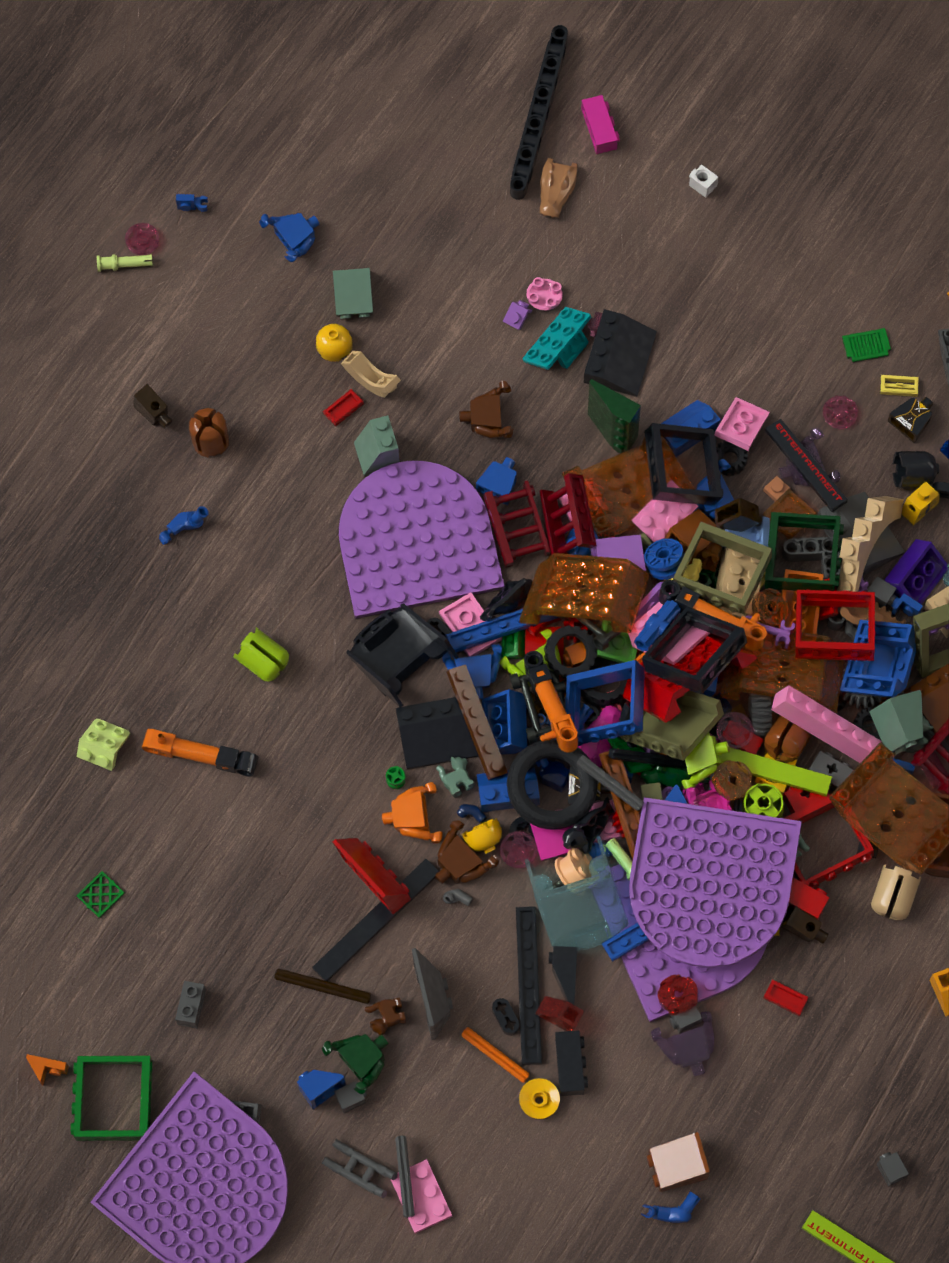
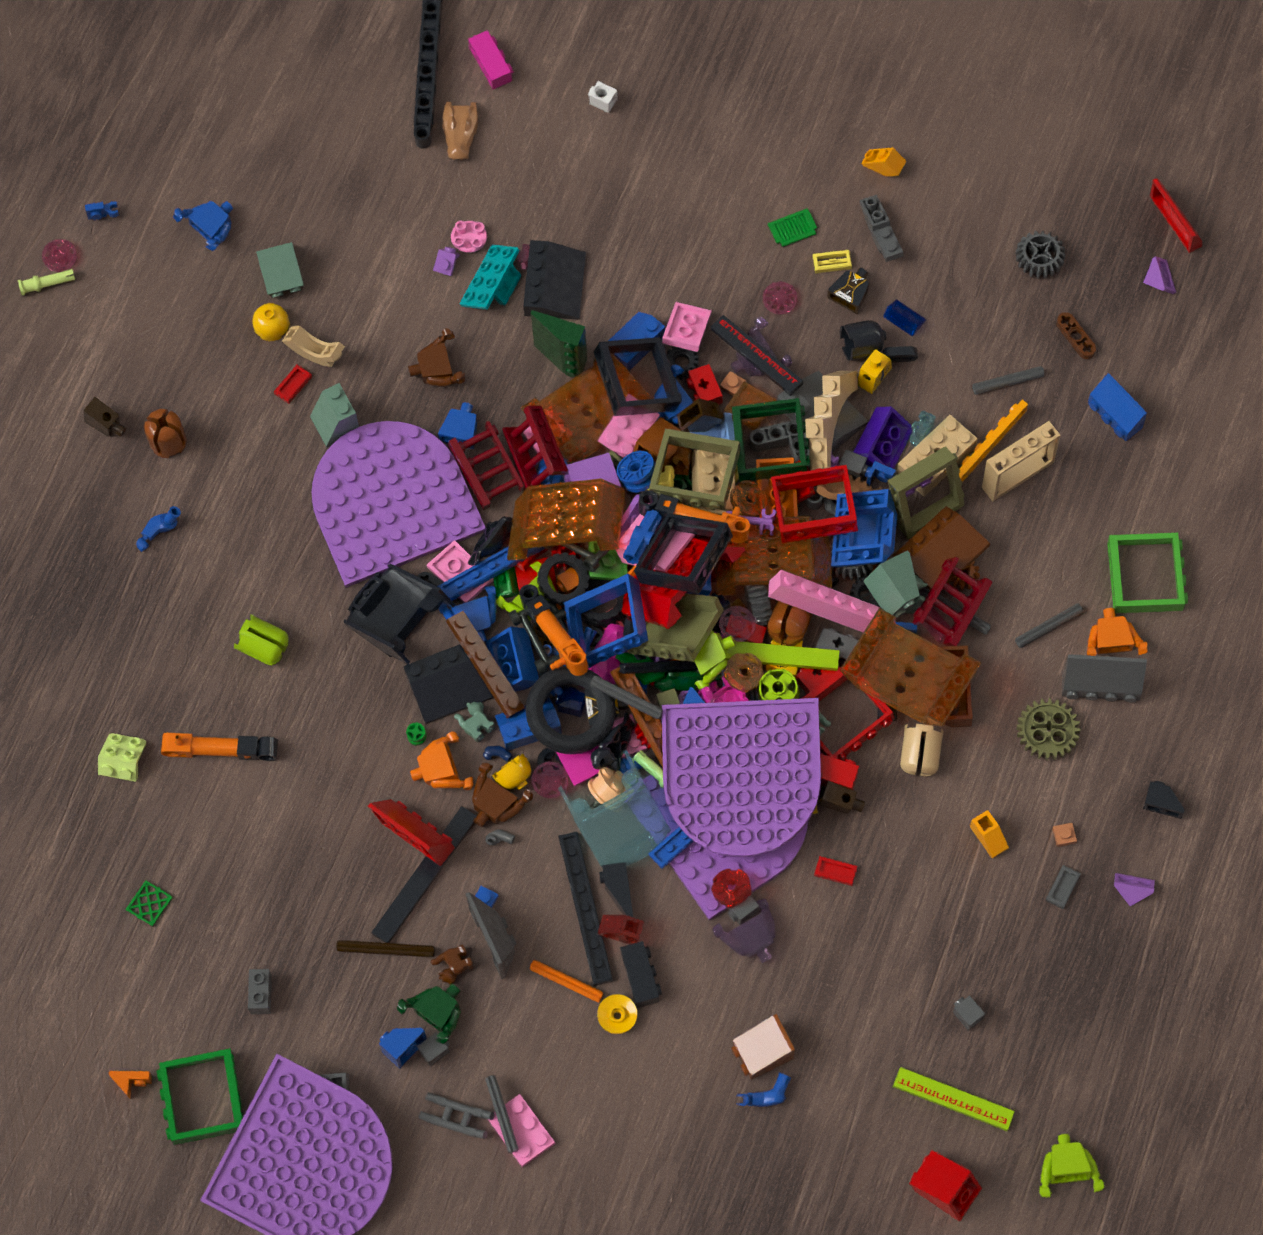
camera: 10 degrees left, 0 degrees up
black beam [492,998,519,1036] -> none
none -> blue plate [475,886,499,908]
none -> red brick [686,364,723,405]

